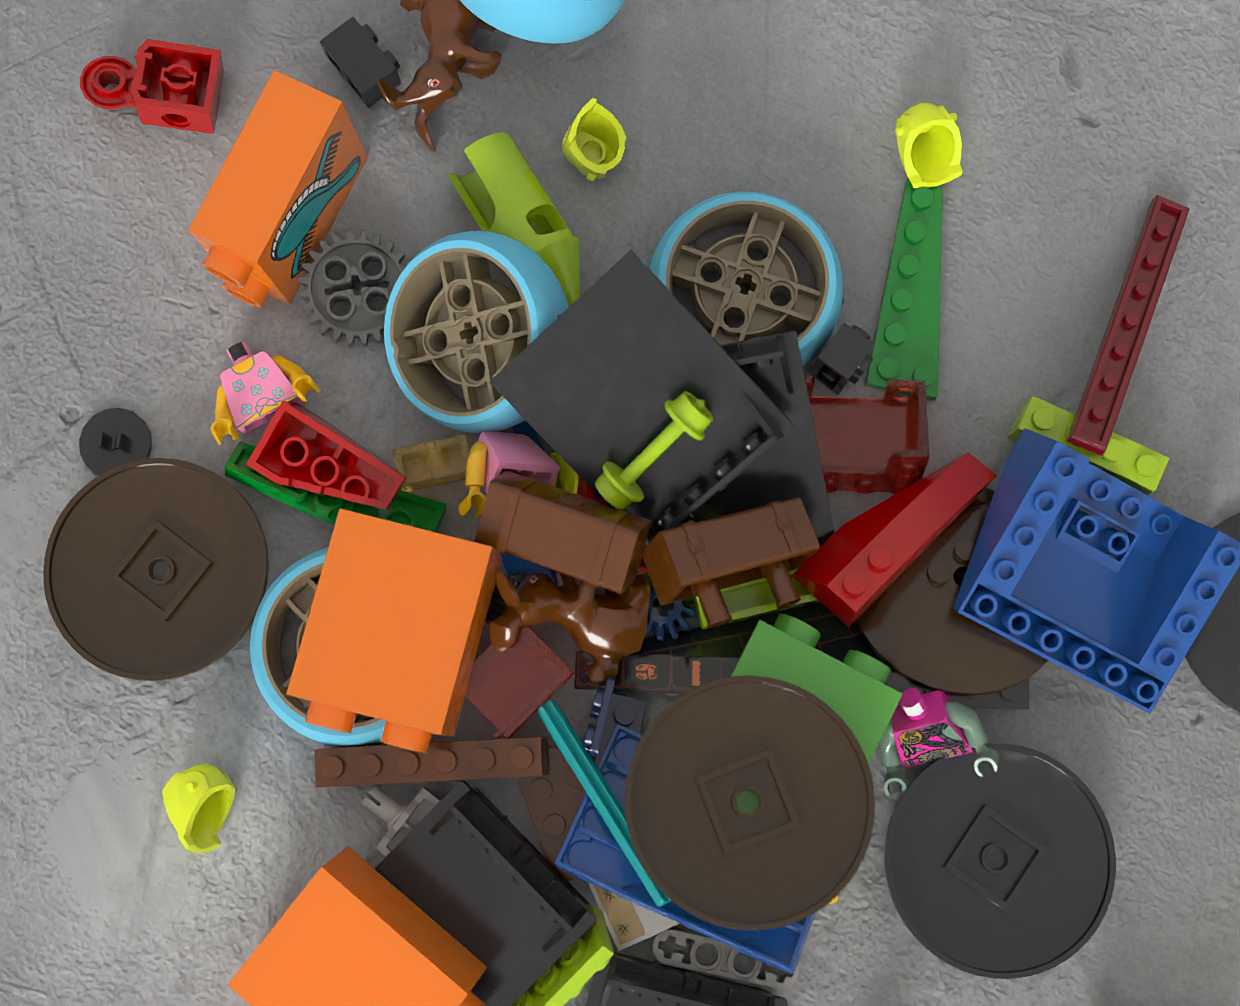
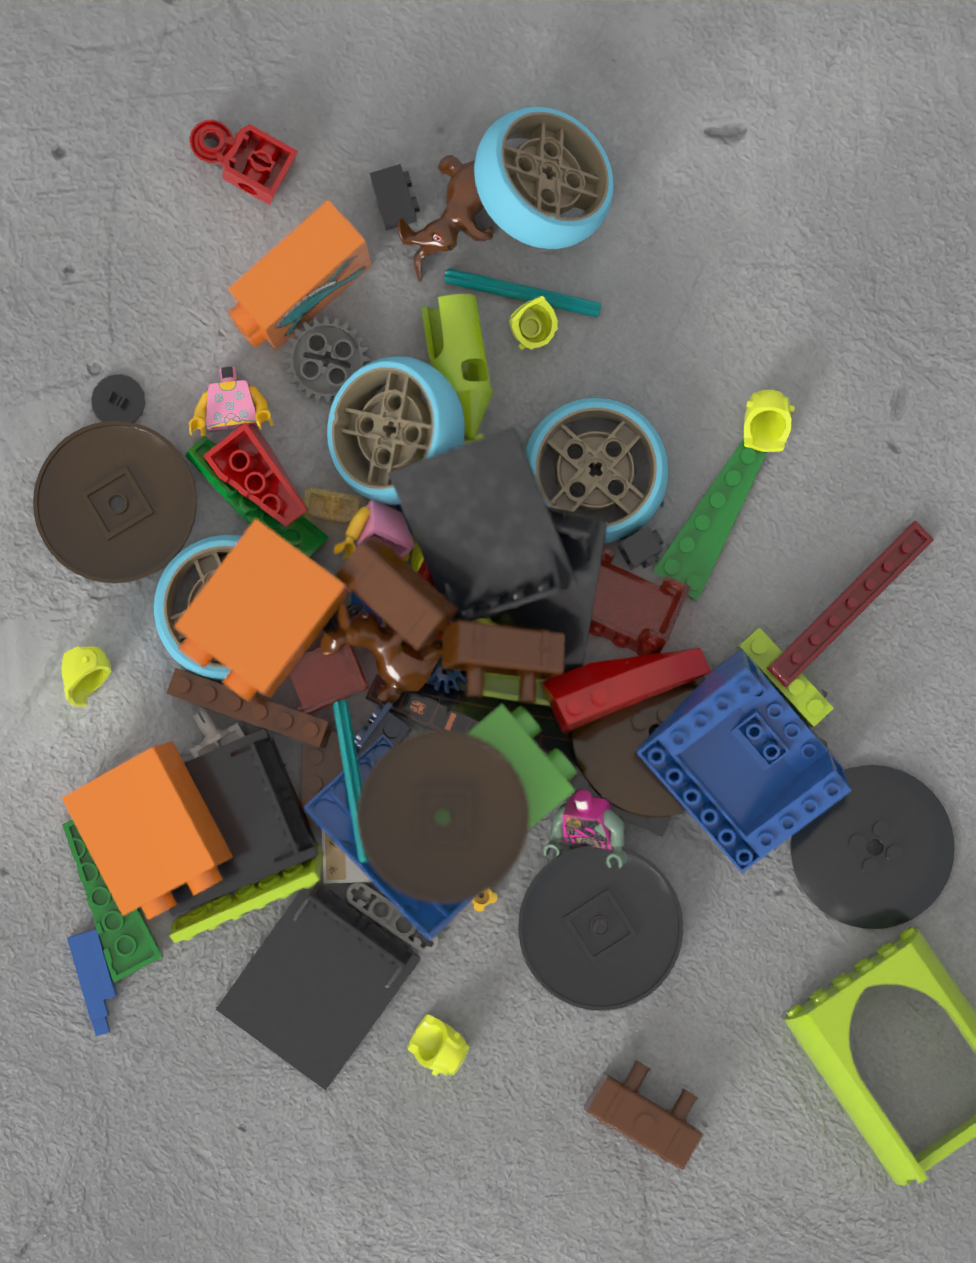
camera: 25 degrees right, 5 degrees up
lime piece [595,391,713,509] -> none
none -> teal axle [444,268,602,317]

